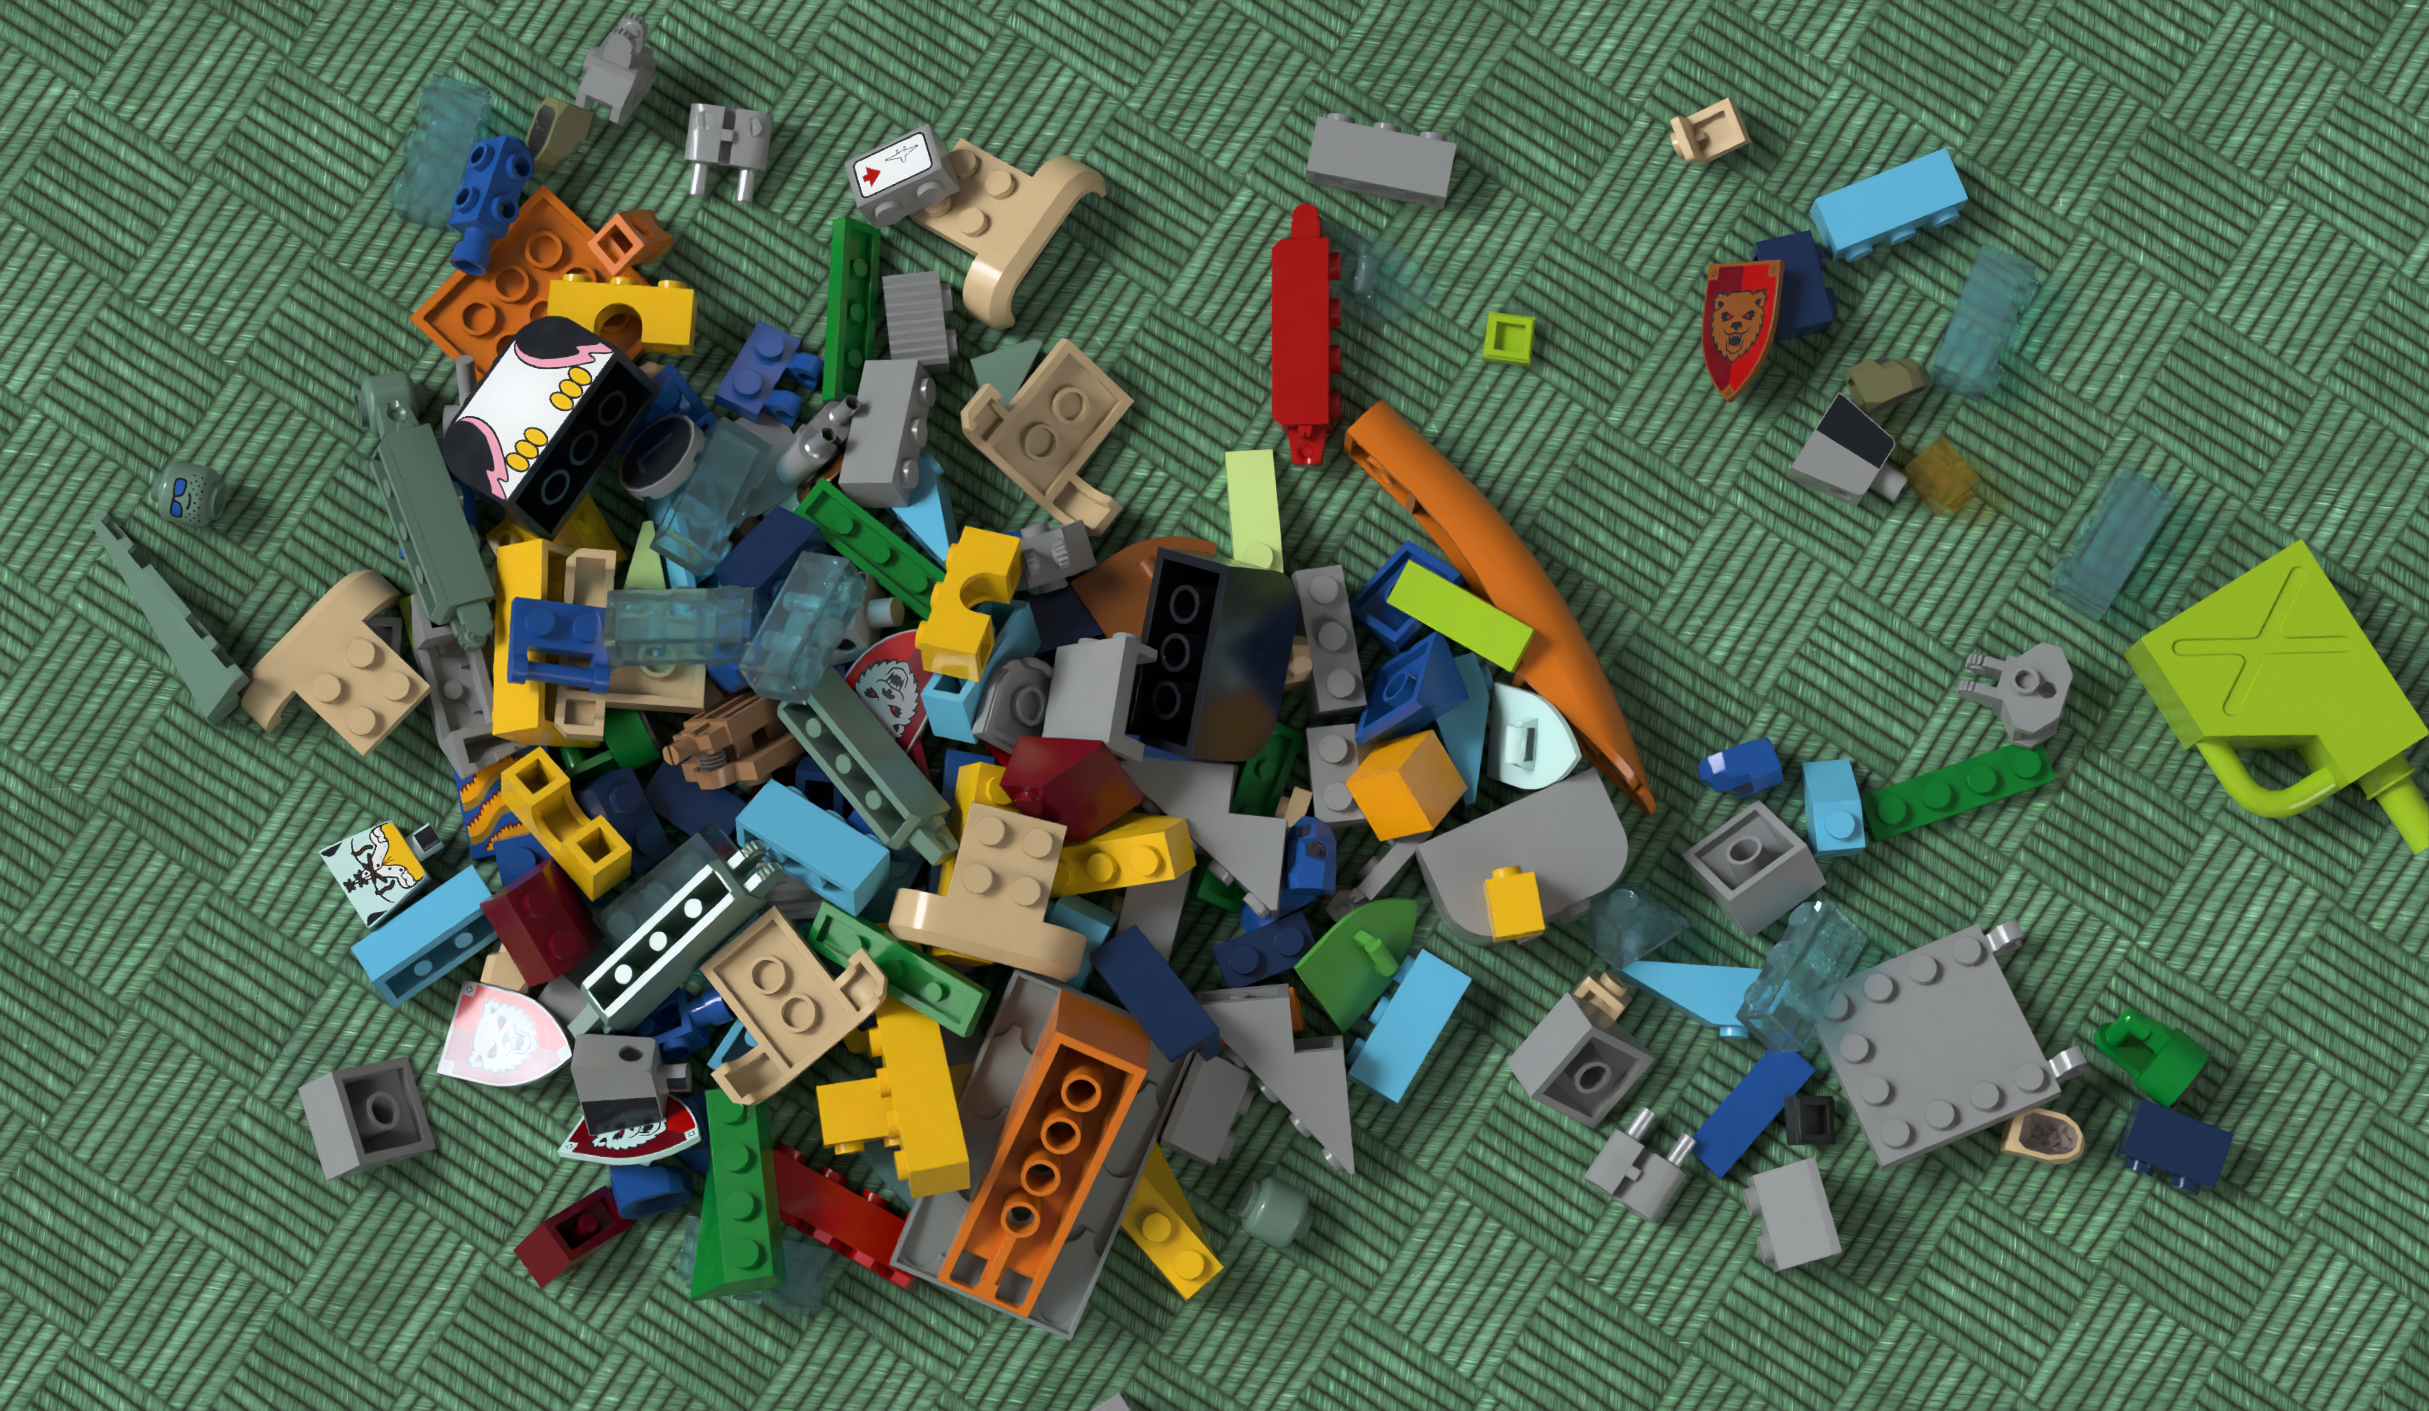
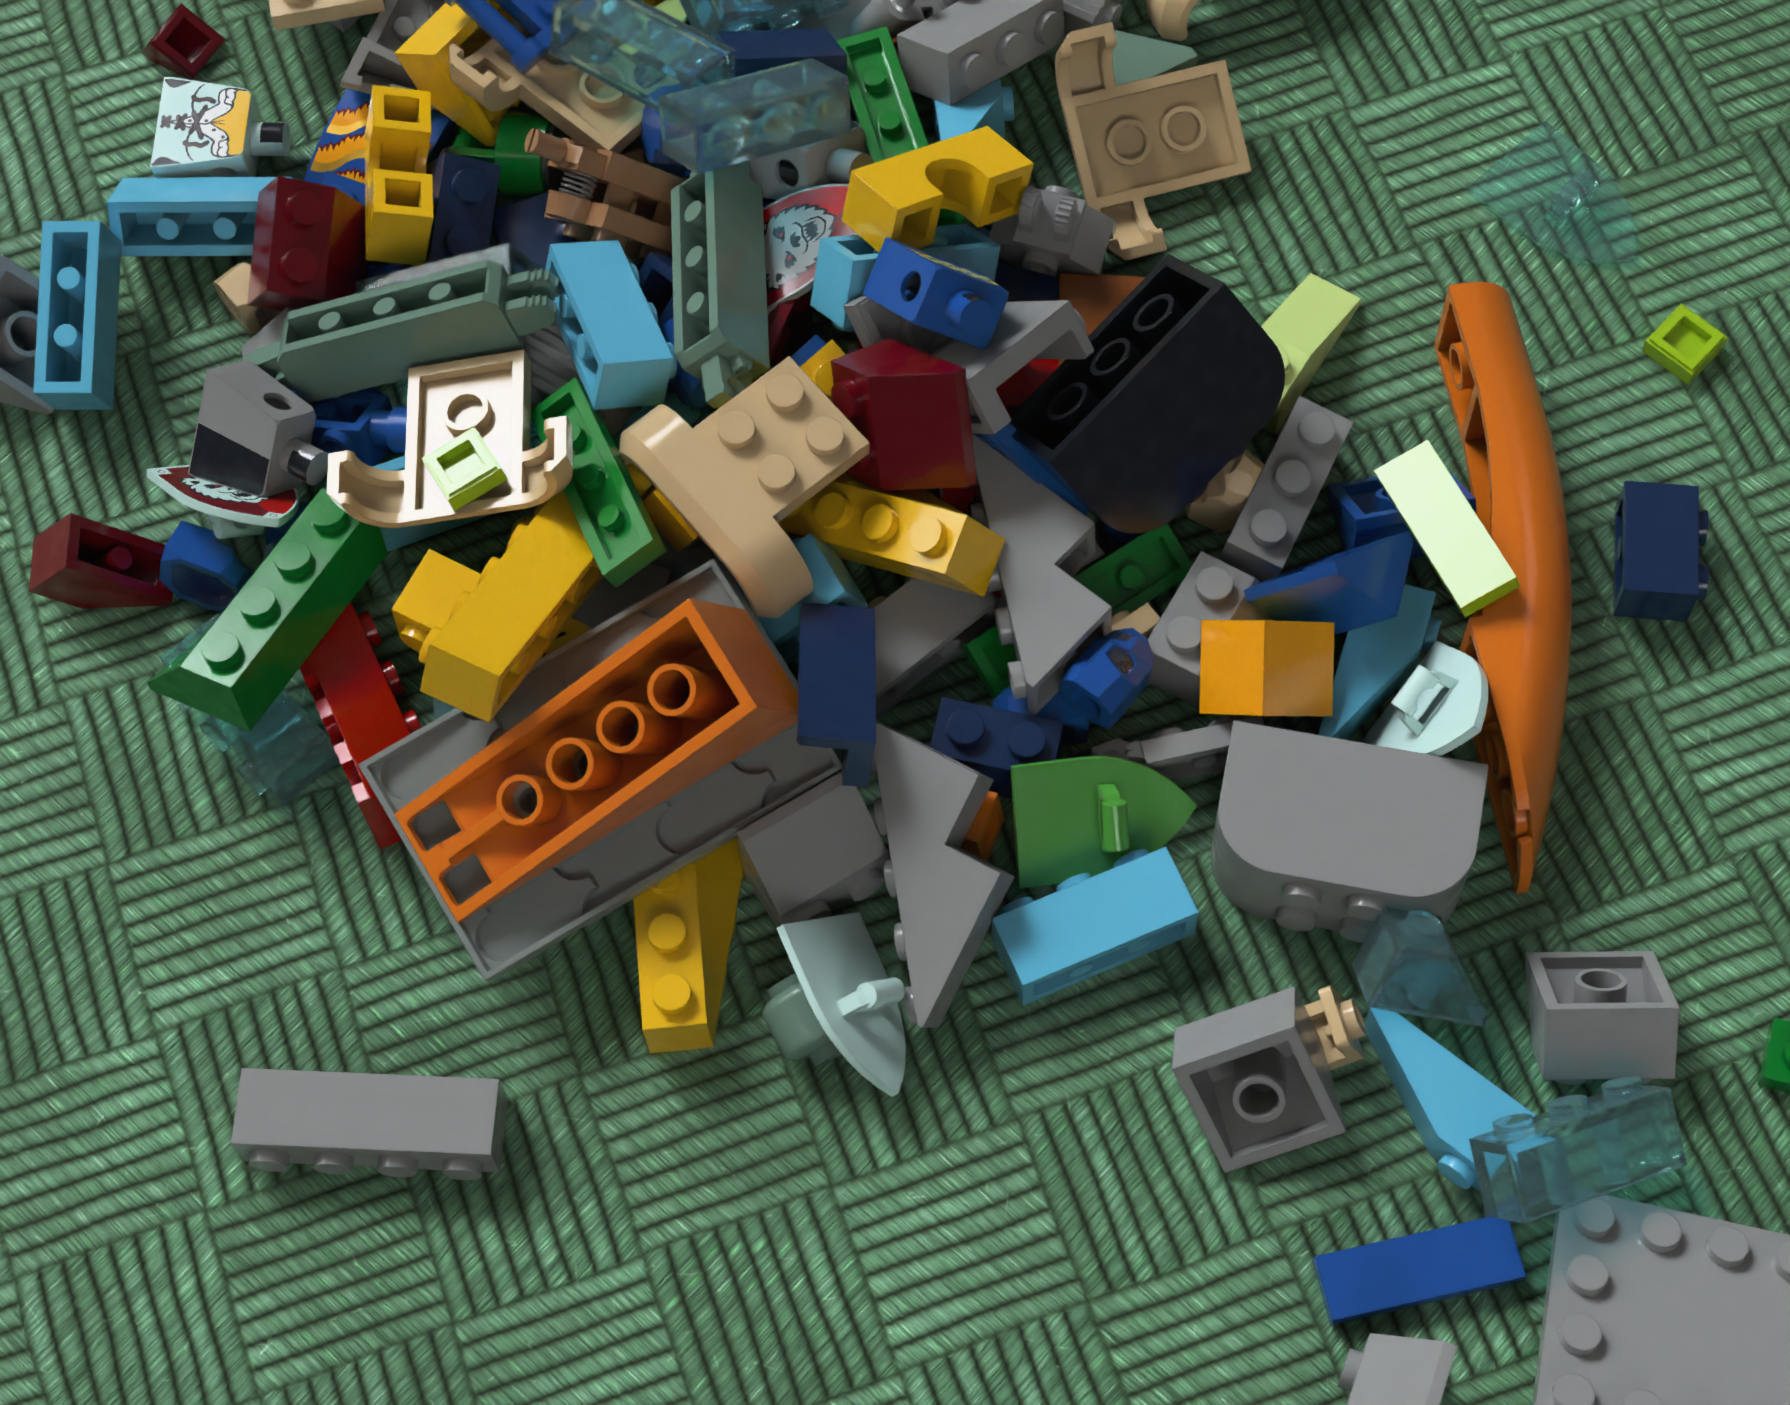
camera: 45 degrees right, 15 degrees down
shield [437,980,574,1088] -> none
red hinge [1272,202,1342,467] -> none
light grey brick [1305,113,1457,209] -> none
yellow brick [1483,866,1545,943] -> none
light grey piece [1583,1107,1697,1224] -> none
blue rock [1697,737,1784,799] -> none
pearl dark grey tile [1784,1095,1836,1146] -> none
medium azure slope [1800,759,1866,858] -> none
none -> medium azure brick [33,221,121,410]
none -> dark red slope [142,3,225,80]
none -> tile [421,427,508,512]
none -> light aqua shield [776,912,906,1097]
none -> blue torso [862,237,1009,349]
none -> dark blue brick [1613,481,1709,622]

